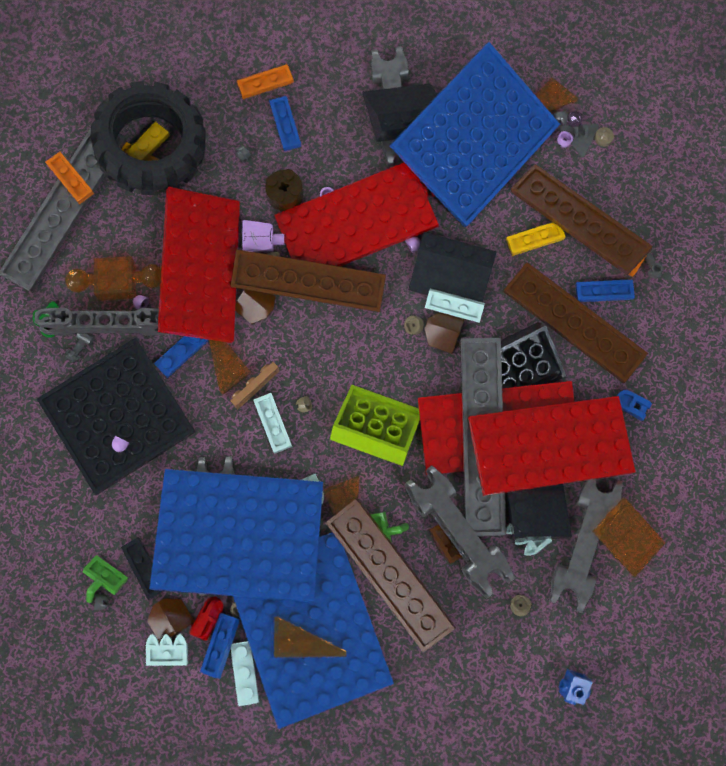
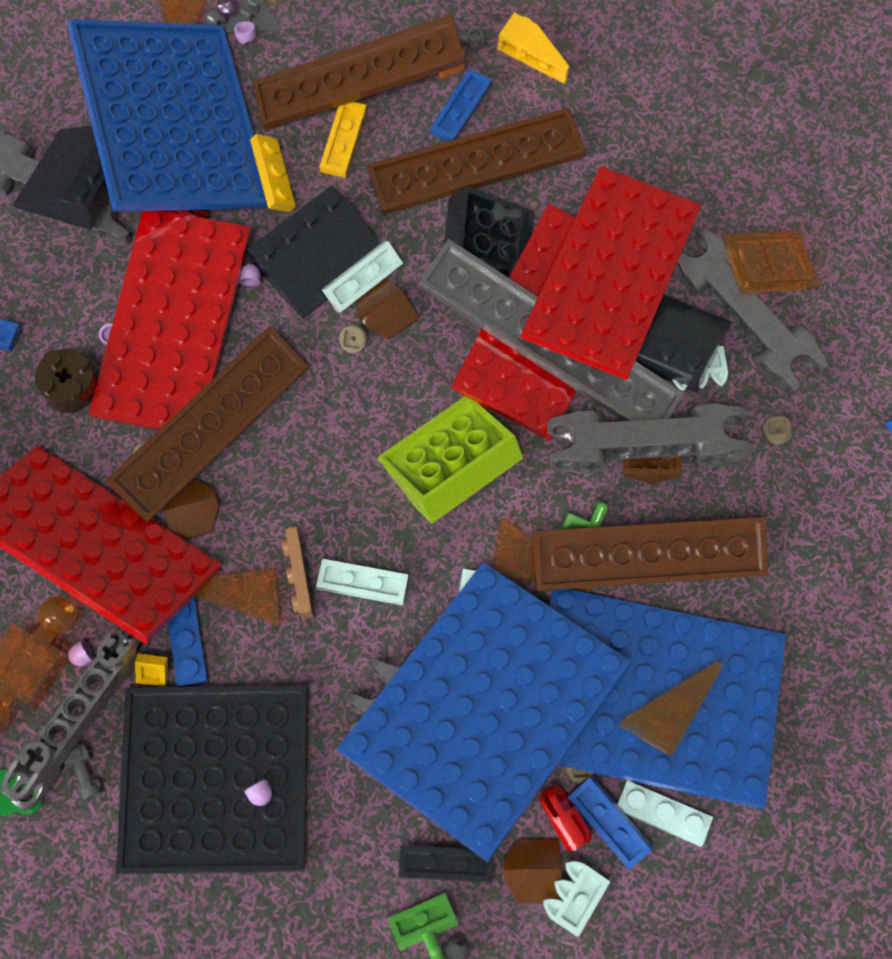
camera: 60 degrees left, 5 degrees down
lavender torso [242,220,285,254] -> none
dark tan hinge [296,396,312,413] -> none
blue plate [617,390,652,421] -> none
none -> yellow plate [135,653,168,687]
none -> yellow plate [250,134,296,212]
none -> yellow slope [498,13,569,84]

